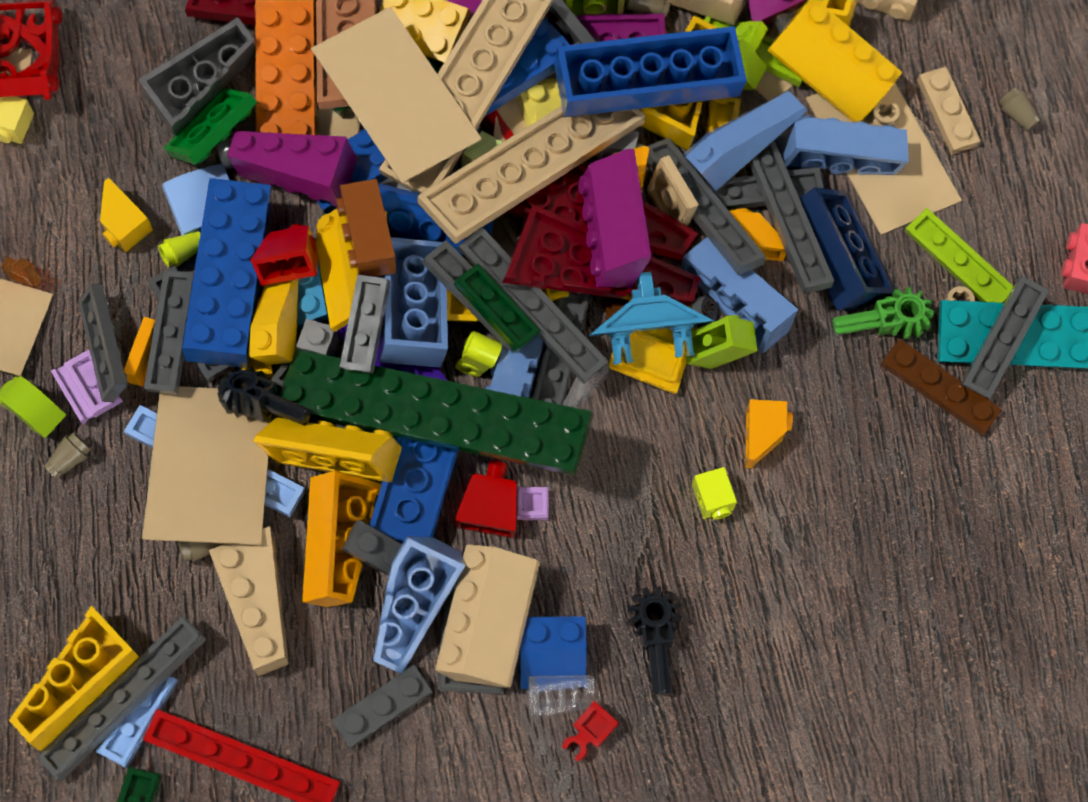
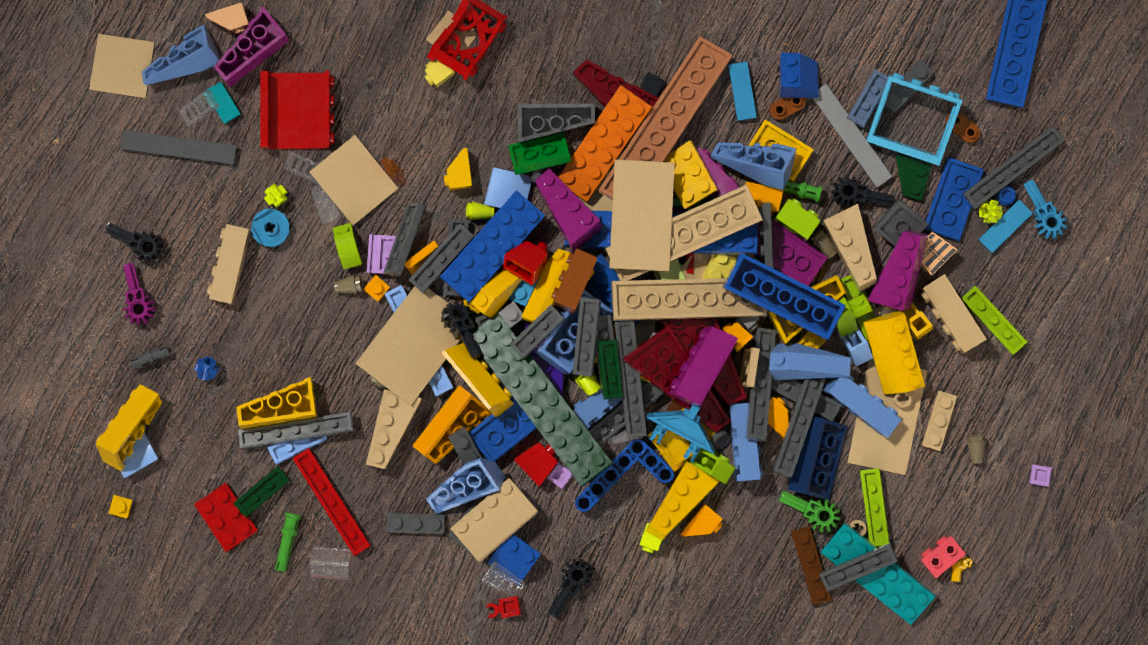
camera: 40 degrees right, 15 degrees up
none -> light orange plate [364,275,390,302]
none -> dark grey plate [573,297,601,377]
none -> blue beam [575,439,674,512]
none -> yellow wedge [646,461,719,540]
none -> light blue slope [836,329,873,366]

